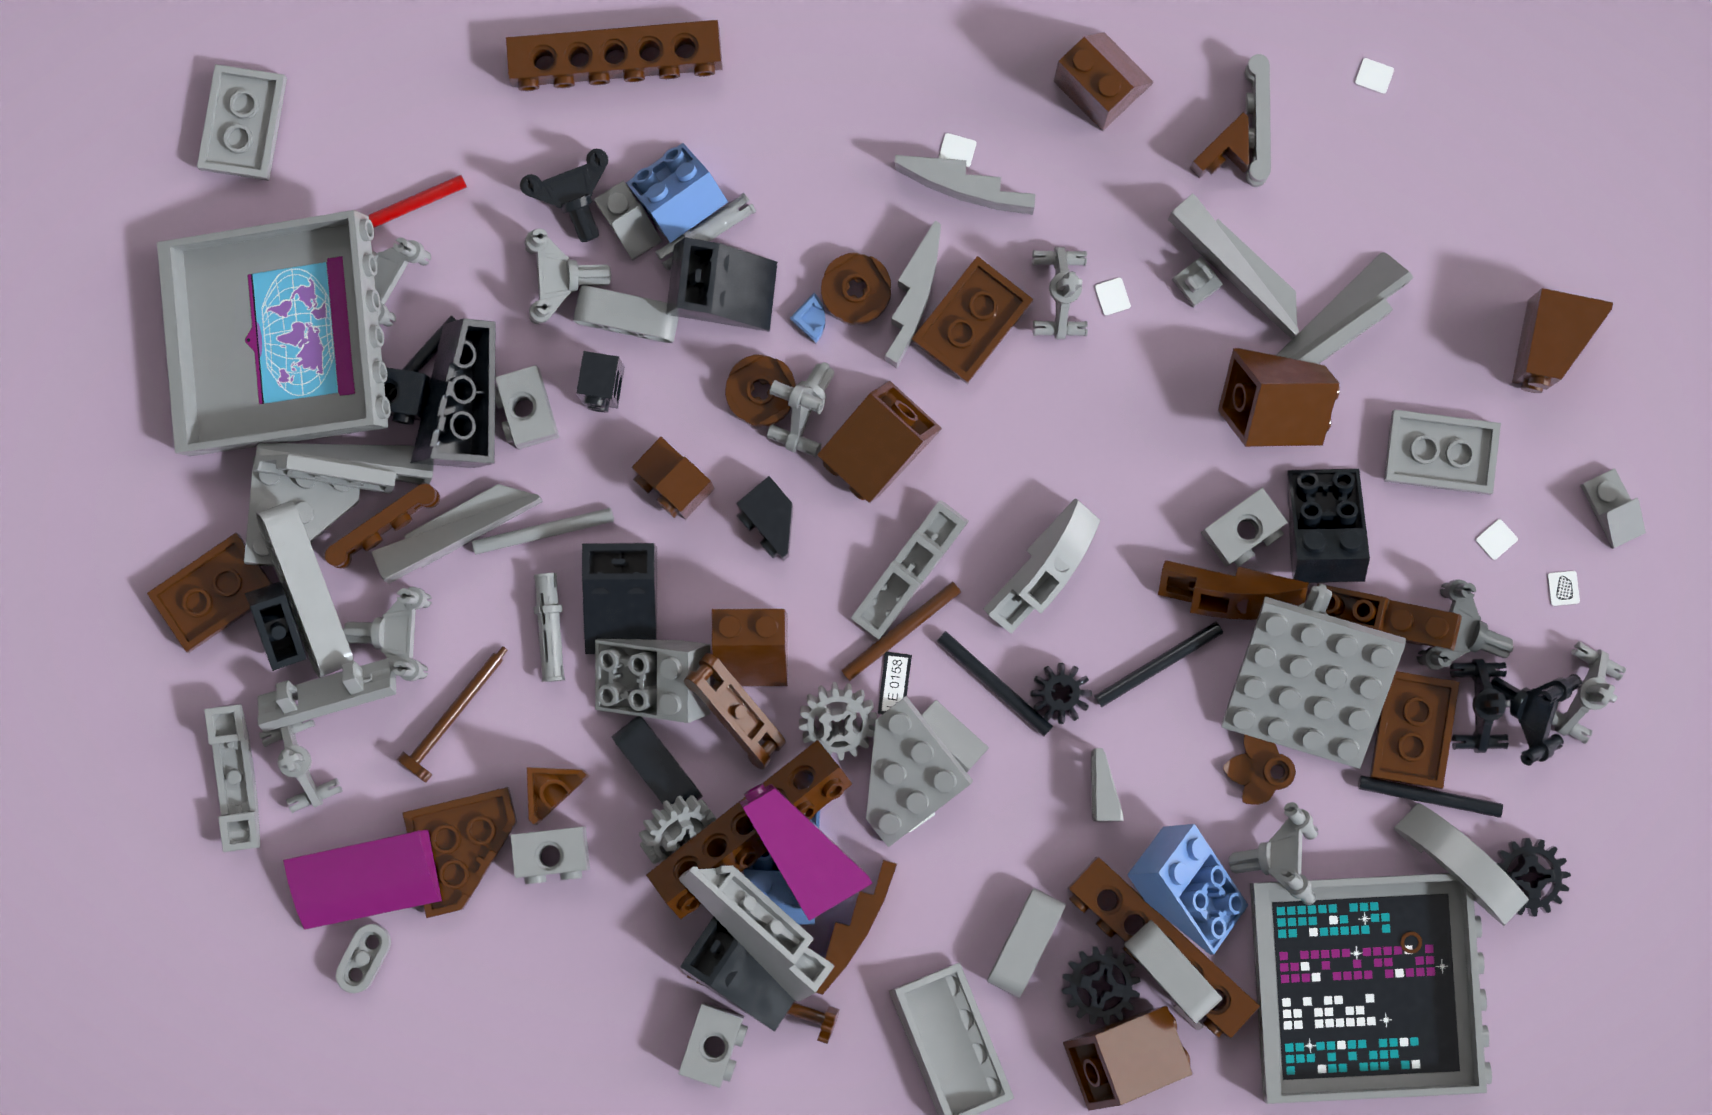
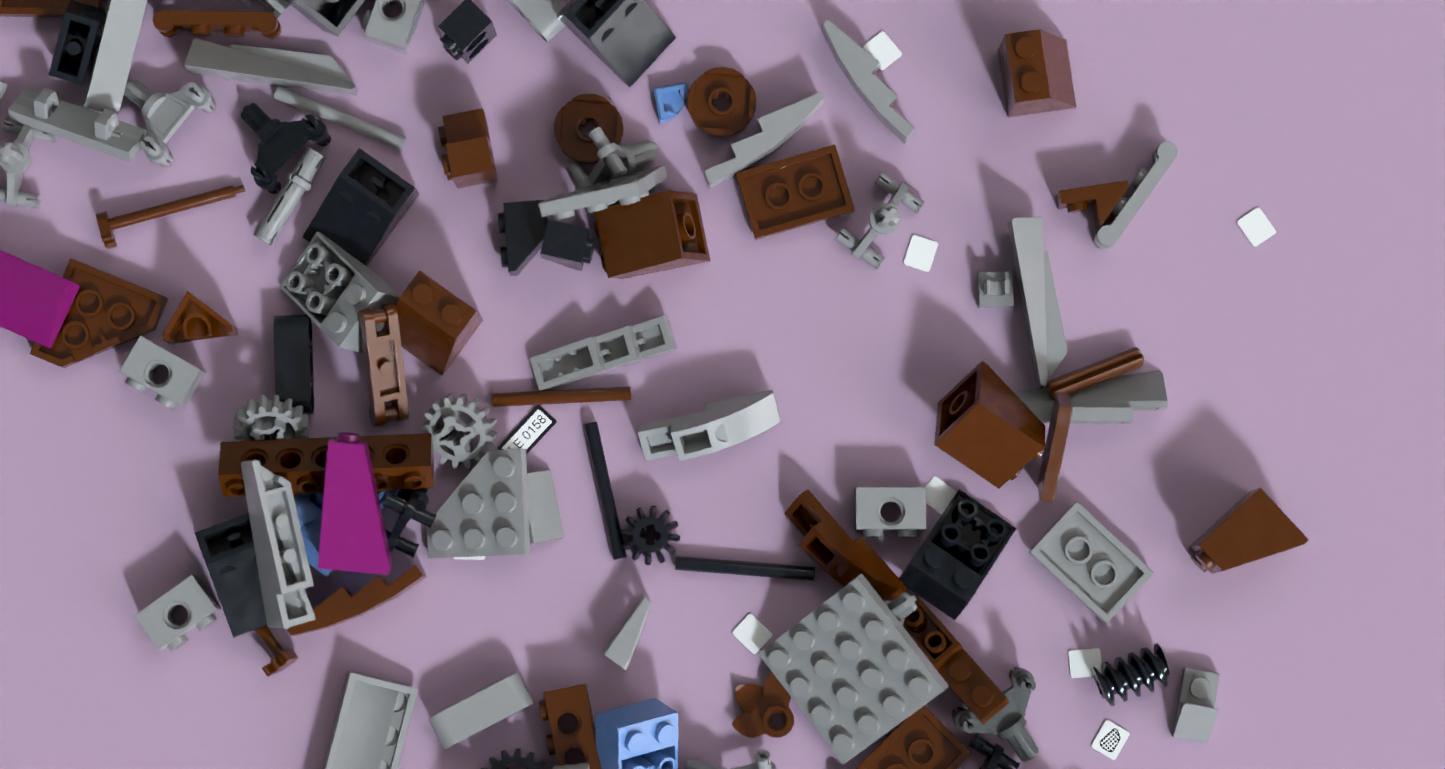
camera: 30 degrees right, 0 degrees up
none -> black axle [240,103,331,194]
none -> black axle [382,473,437,558]
none -> light grey plate [539,165,668,220]
none -> black slope [540,220,595,271]
none -> white sticker [732,614,772,654]
none -> white sticker [926,476,957,515]
none -> reddish brown tile [1037,392,1073,503]
none -> reddish brown axle [1046,347,1144,400]
none -> black piece [1091,643,1169,707]

